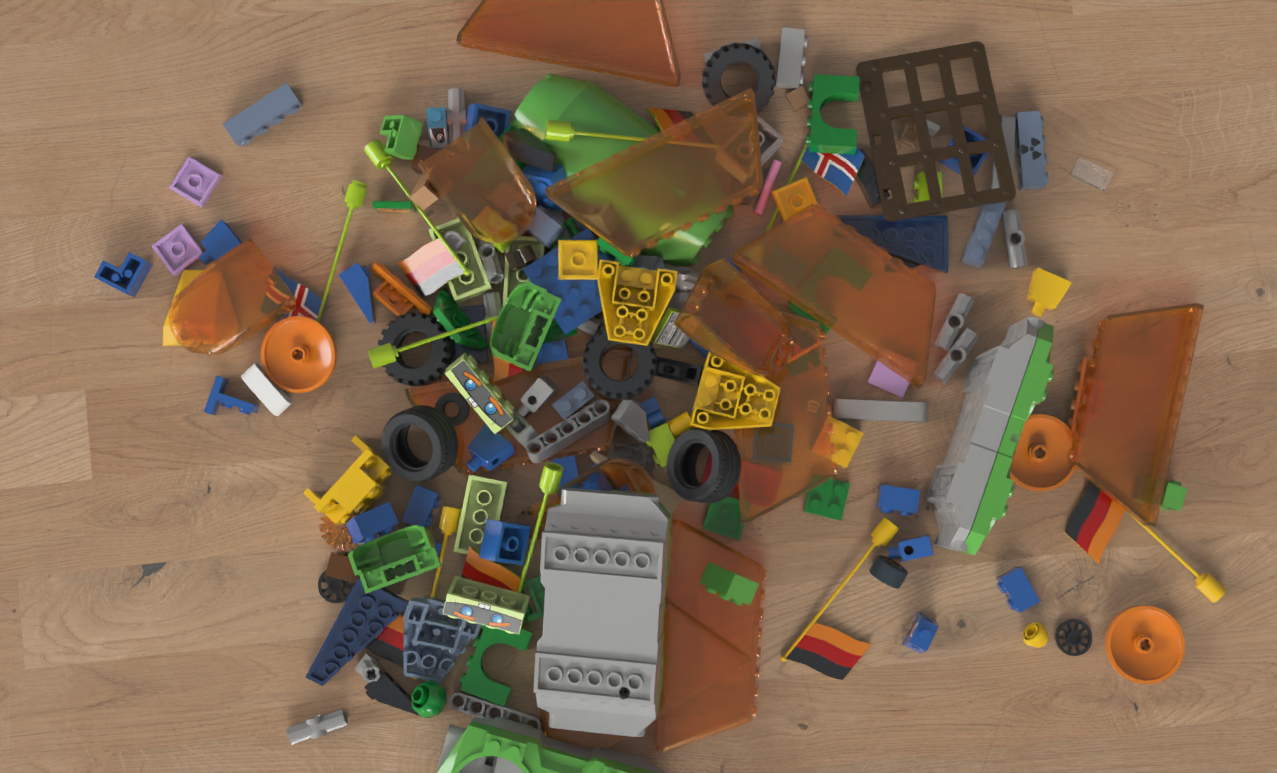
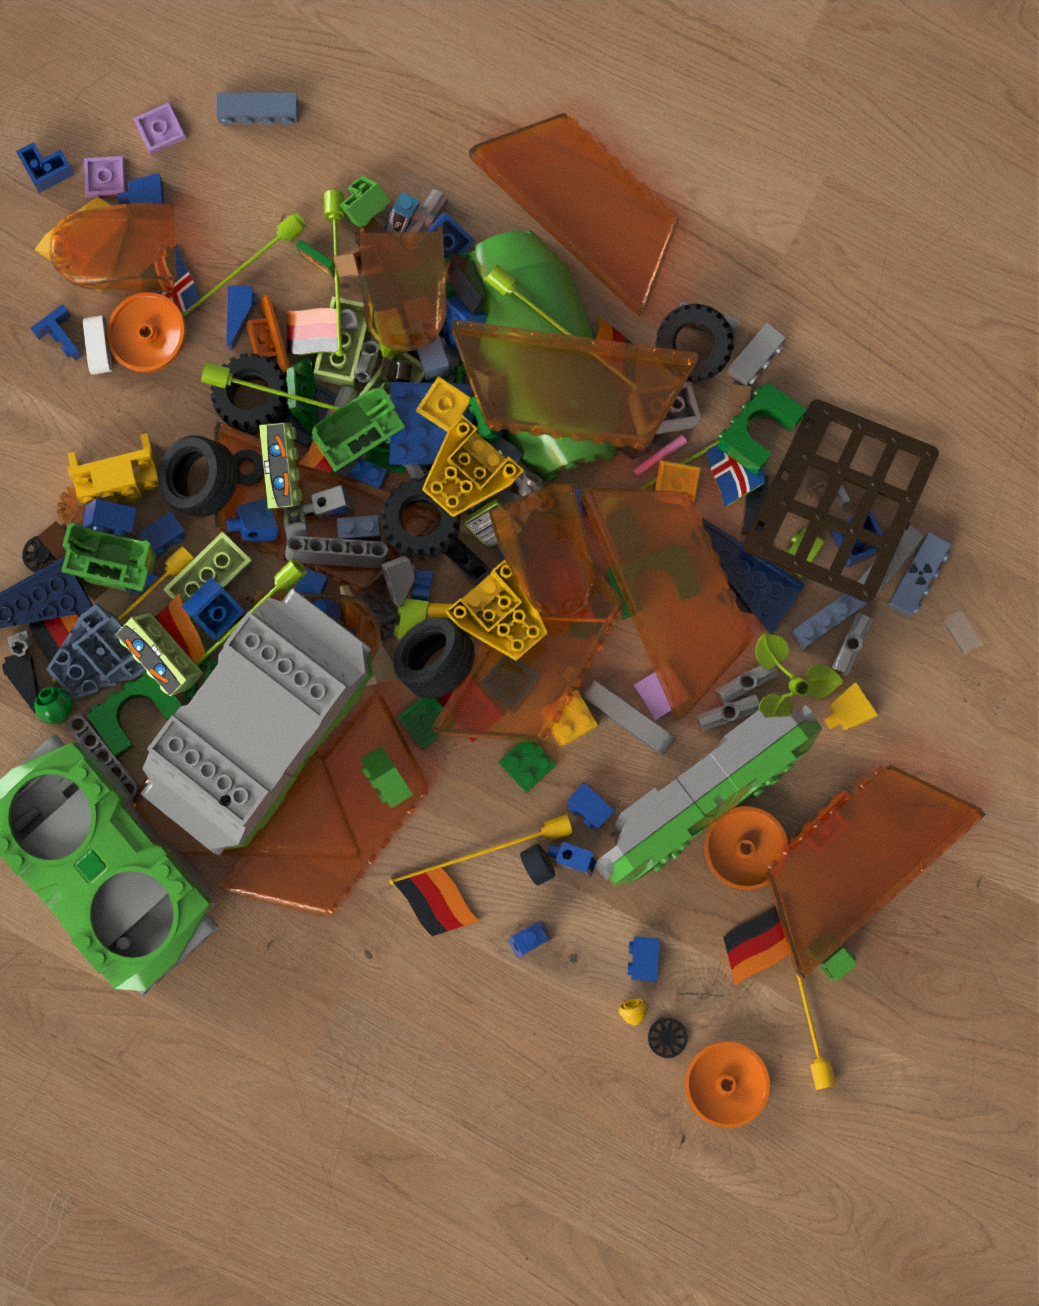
camera: 30 degrees right, 5 degrees down
none -> lime plant [756,633,843,718]

